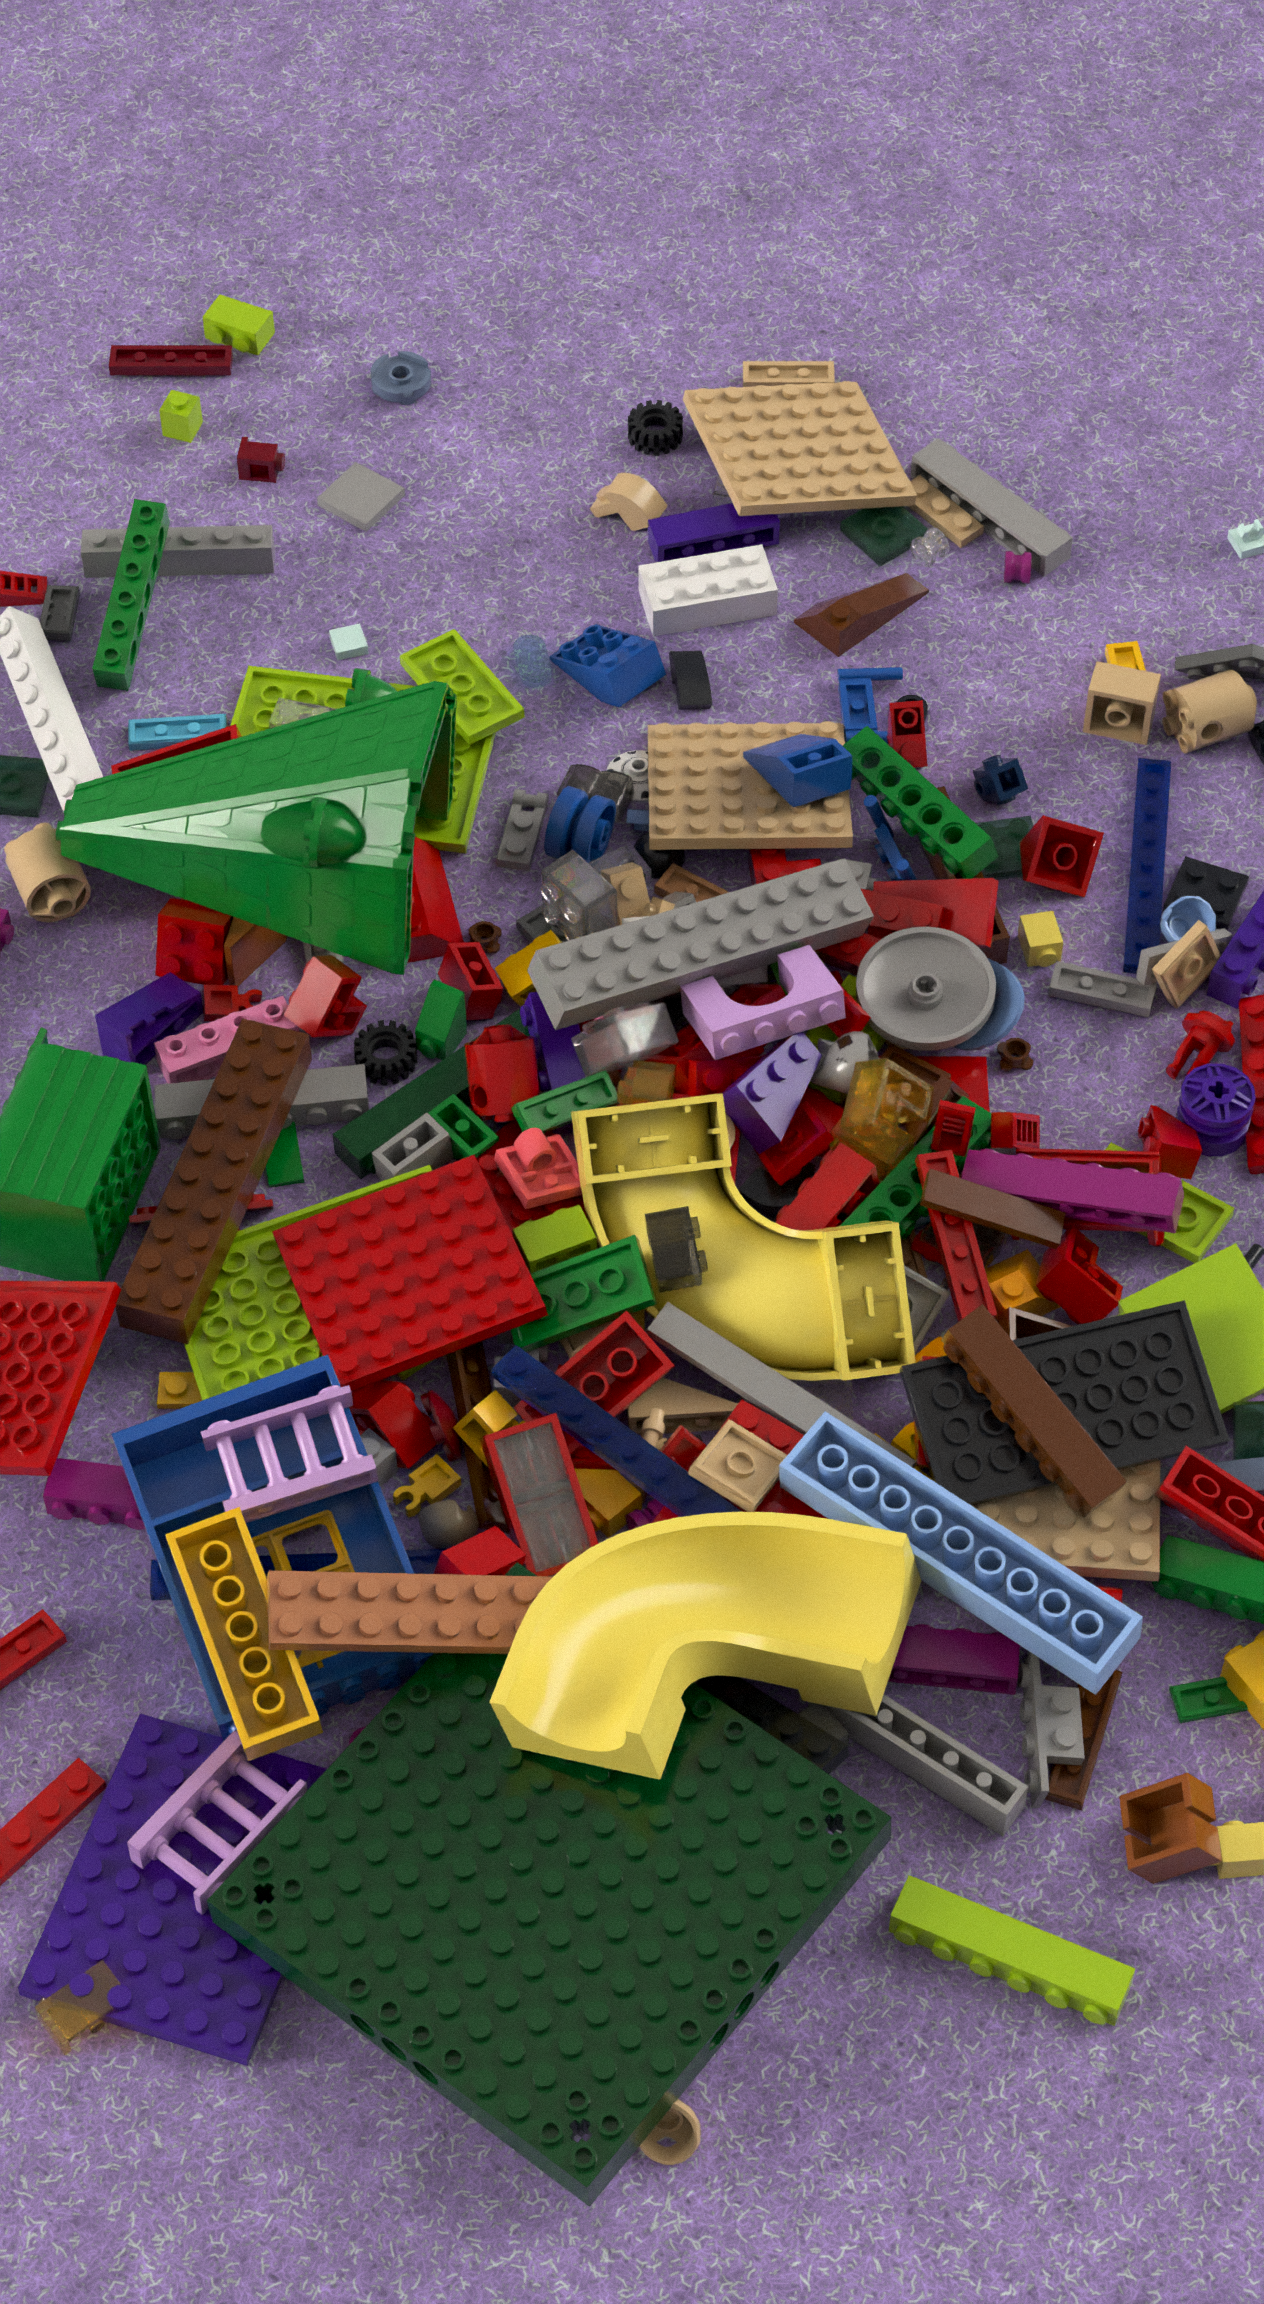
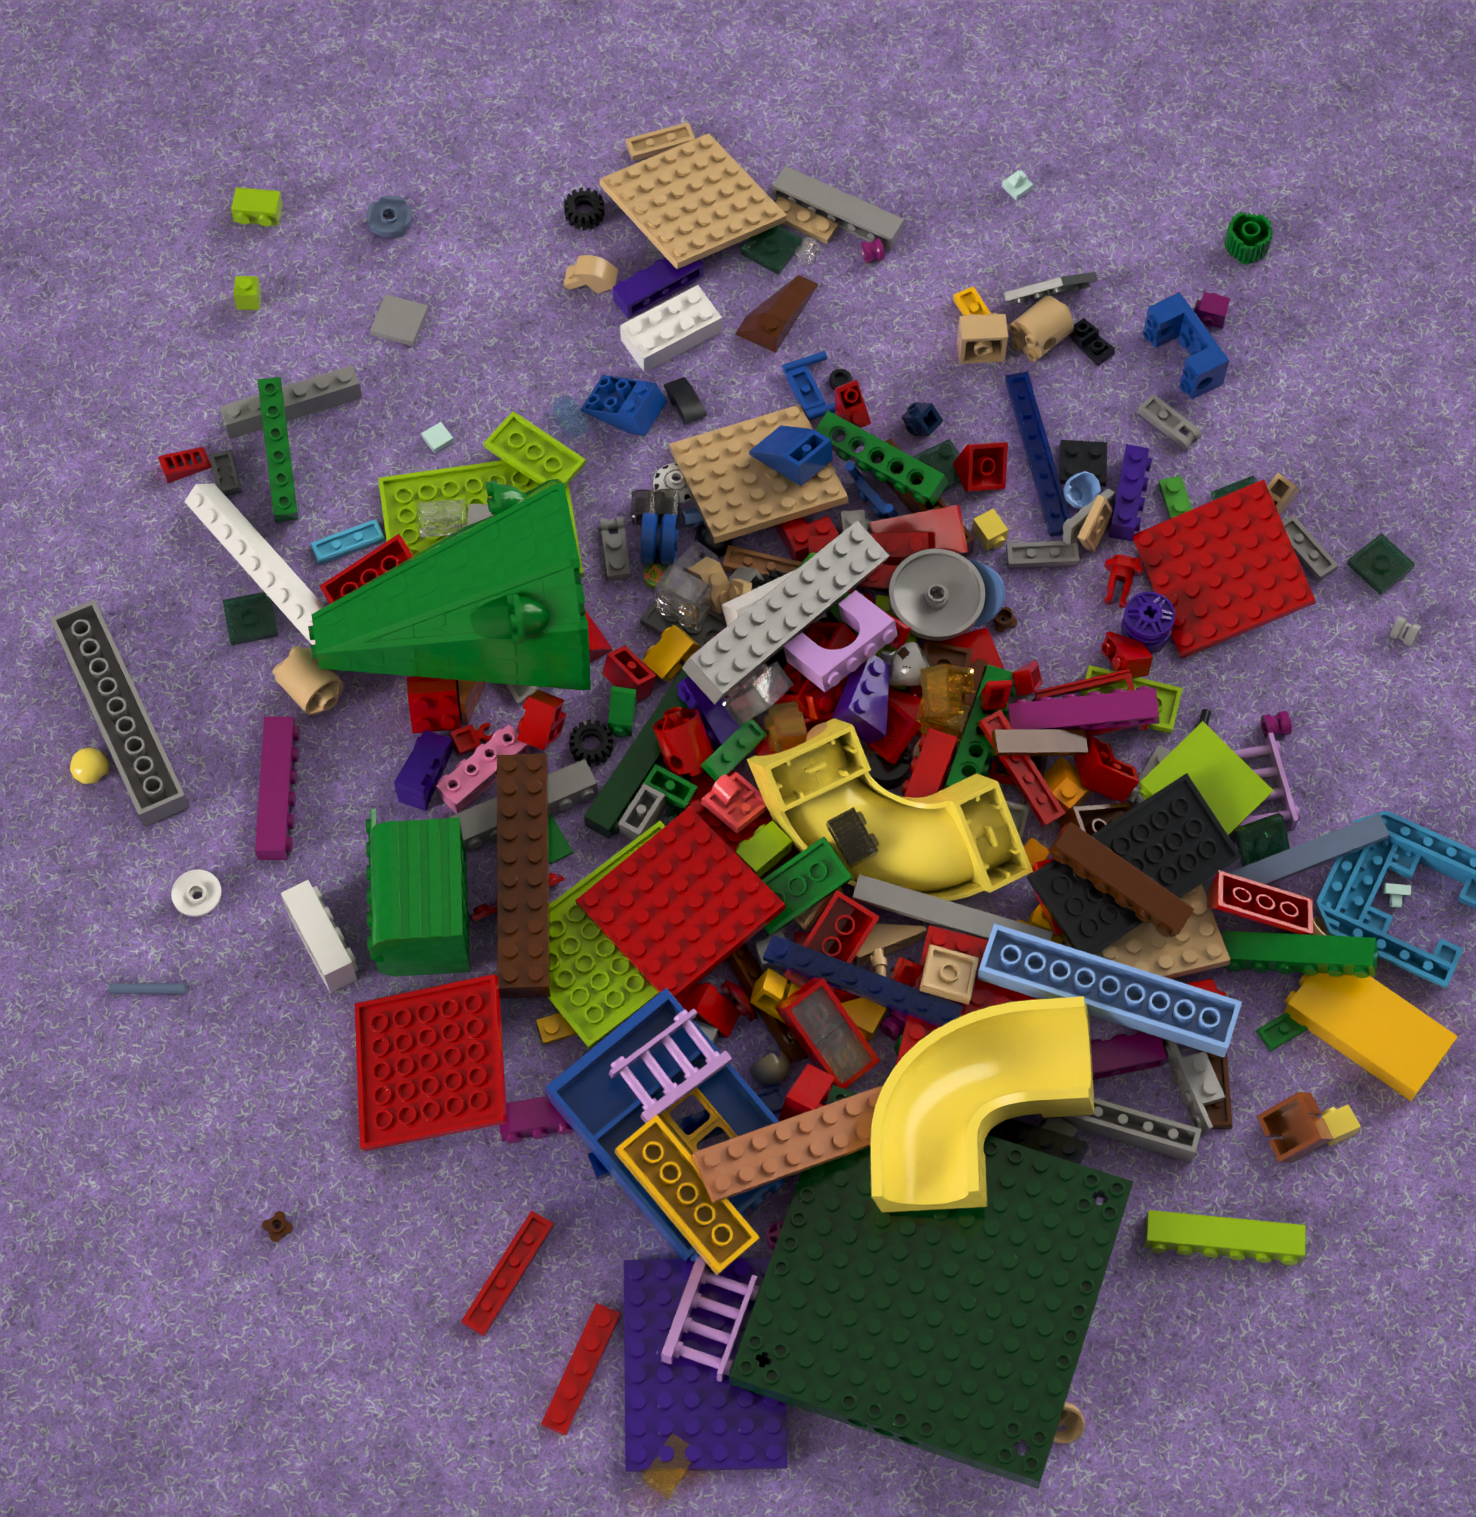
camera: 20 degrees left, 10 degrees up
dark red plate [109,345,233,375] -> none
dark red brick [237,437,285,483] -> none
yellow plate [393,1454,462,1518] -> none
reddish brown plate [468,921,502,954] -> none

